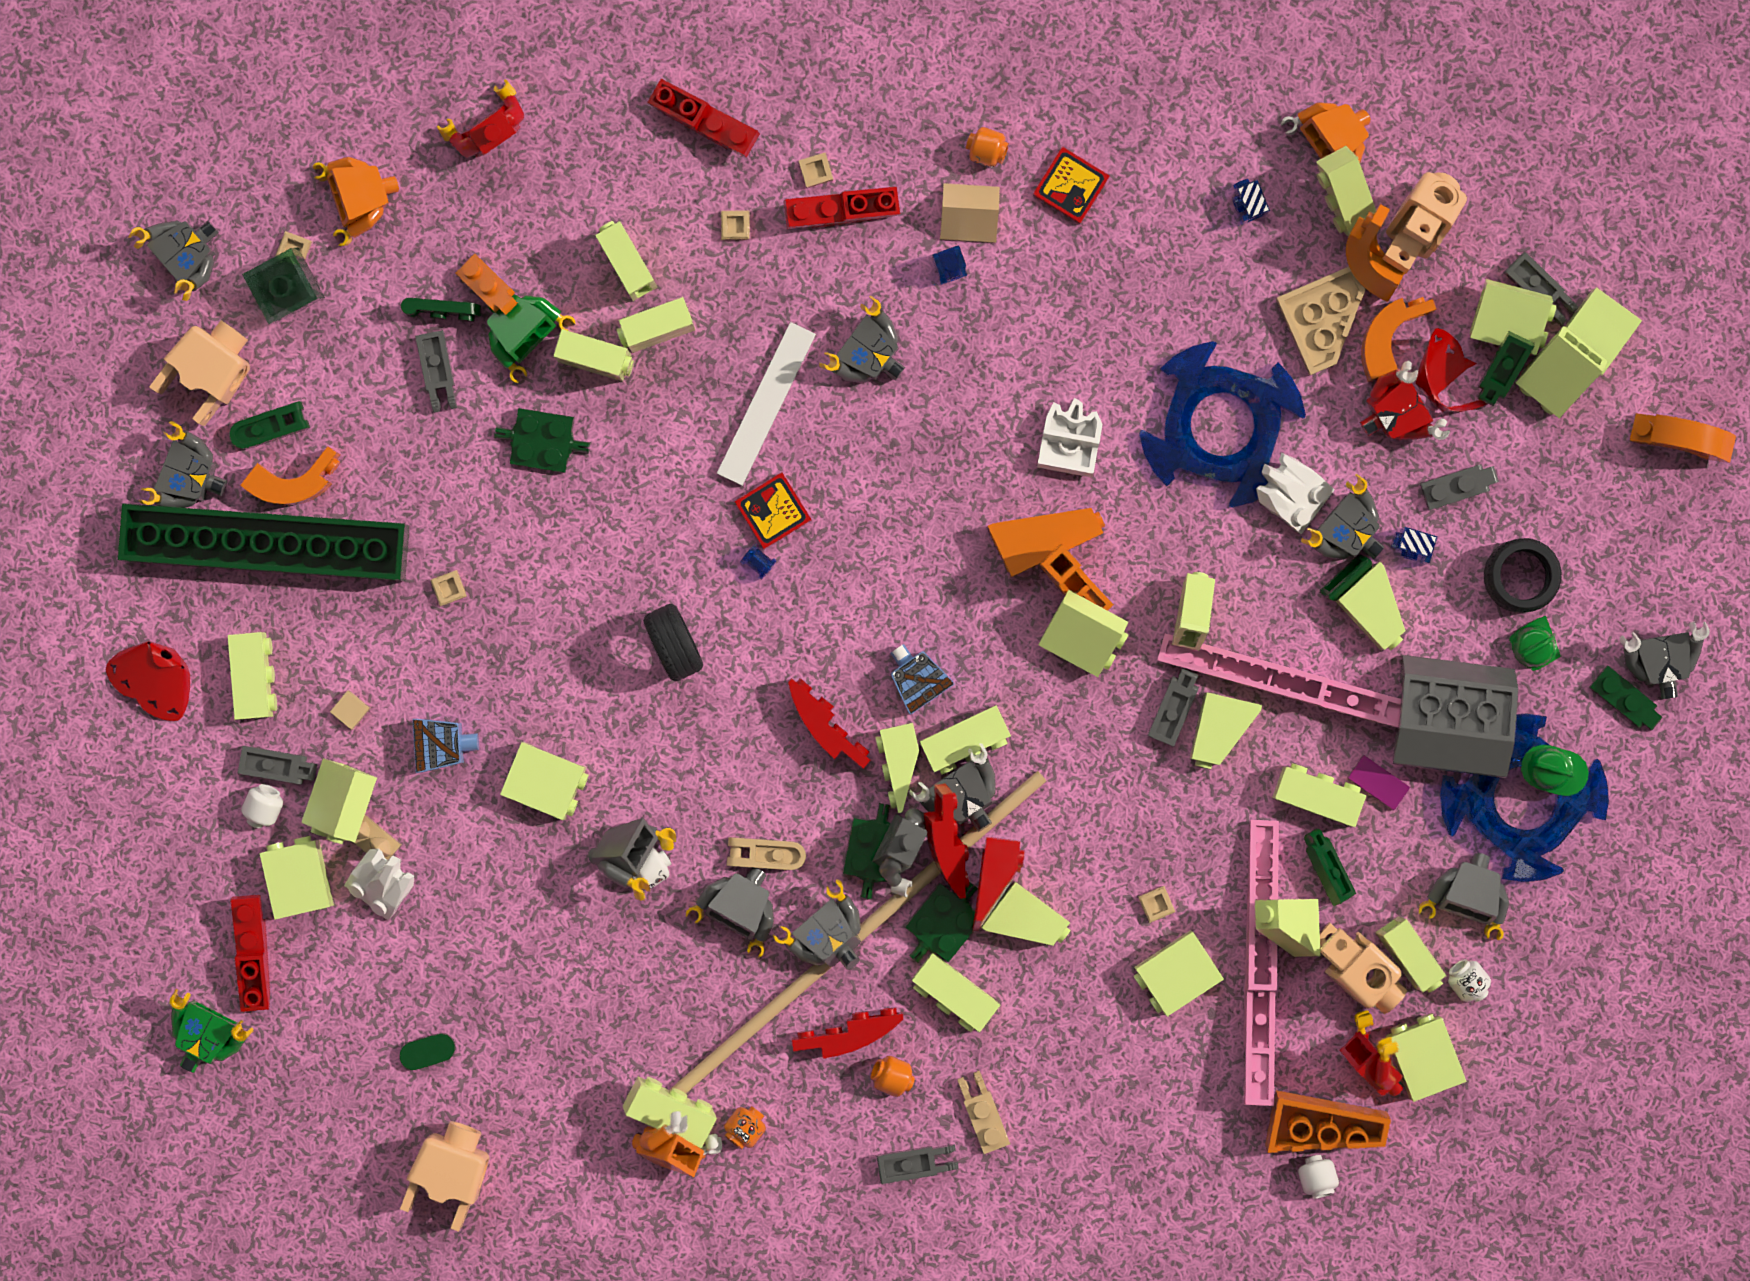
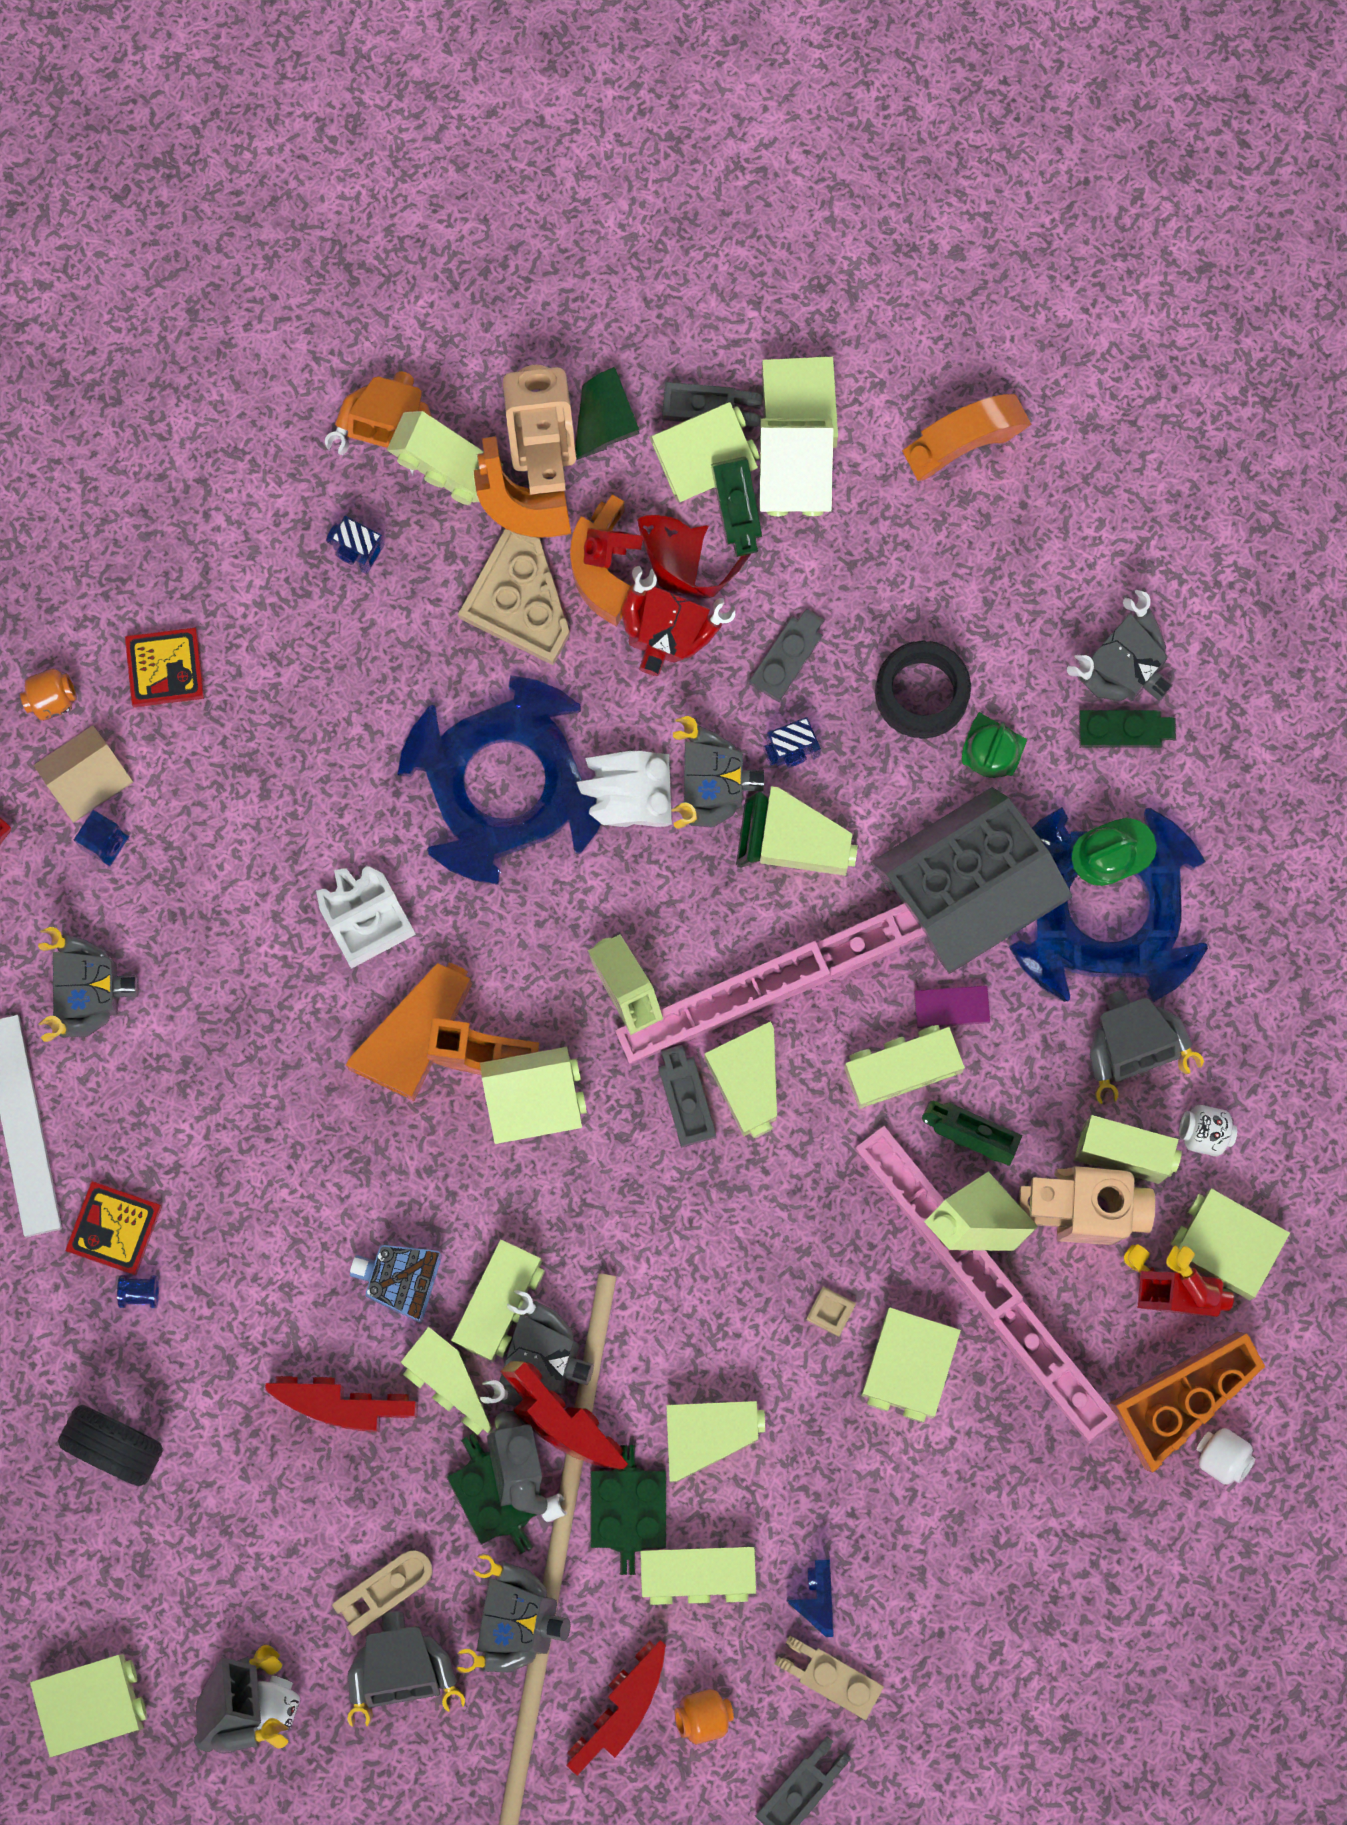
camera: 40 degrees left, 10 degrees down
red slope [973,837,1025,931] -> none
none -> dark green slope [575,367,640,460]
none -> red bracket [583,528,643,568]
none -> clear blue slope [786,1558,834,1637]

